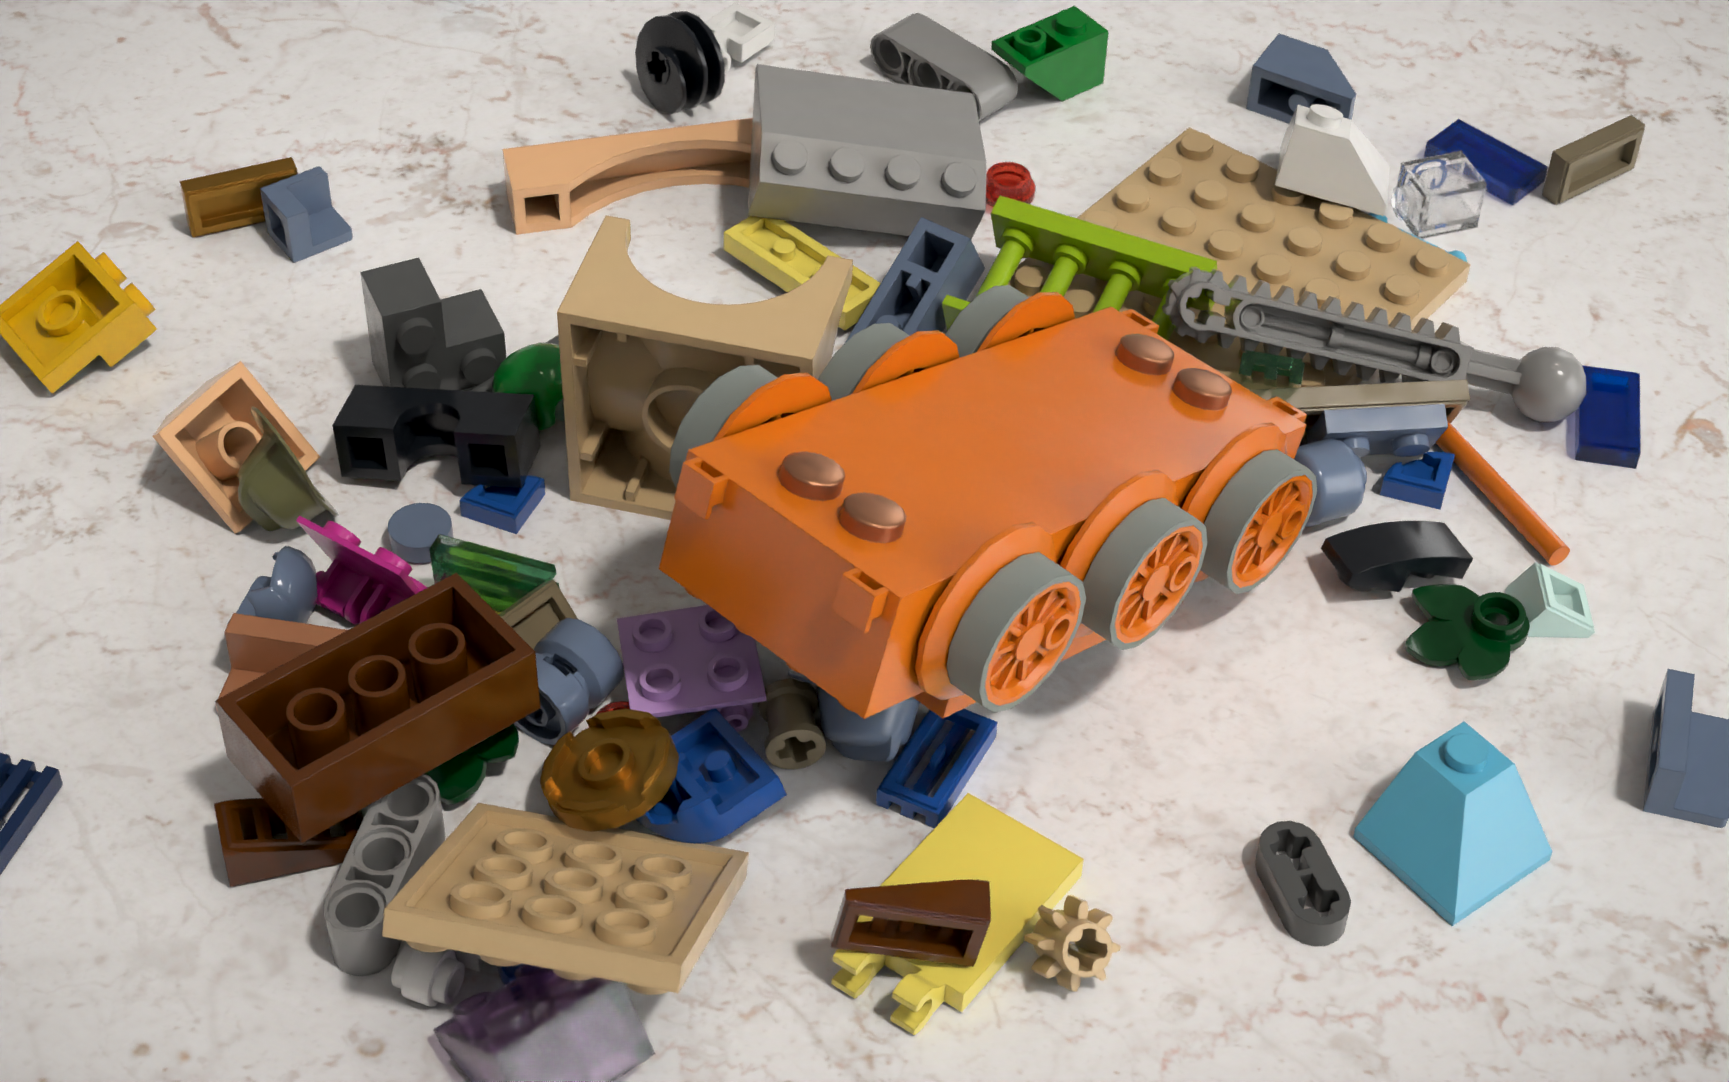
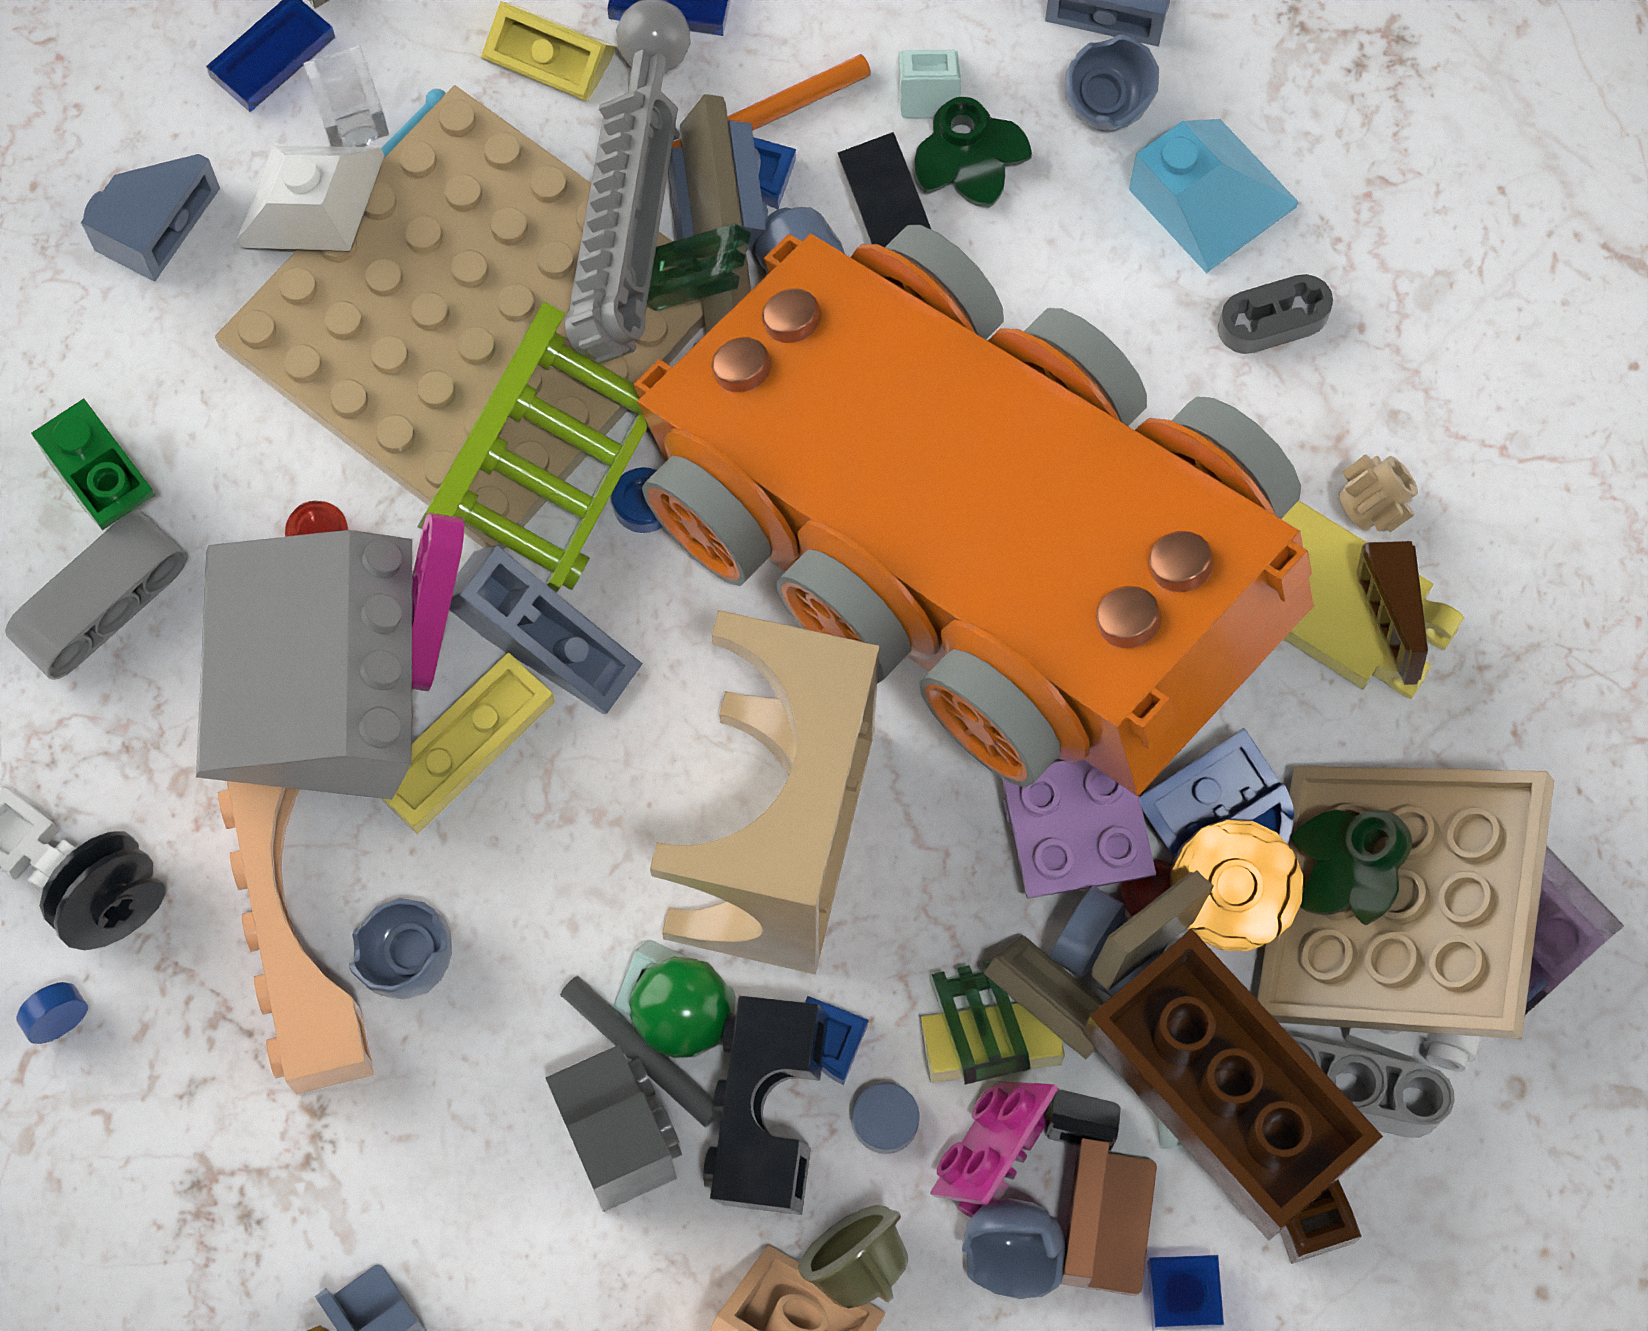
camera: 90 degrees left, 25 degrees up
none -> blue tile [16,982,88,1044]
none -> sand blue hair [349,898,452,999]
none -> dark pink beam [412,513,464,691]
none -> light yellow slope [481,1,617,101]
none -> sand blue hair [1065,34,1159,130]
none -> dark tan tile [1091,870,1214,991]
none -> clear blue plate [1147,1255,1224,1331]
none -> dark green plate [1291,810,1412,925]

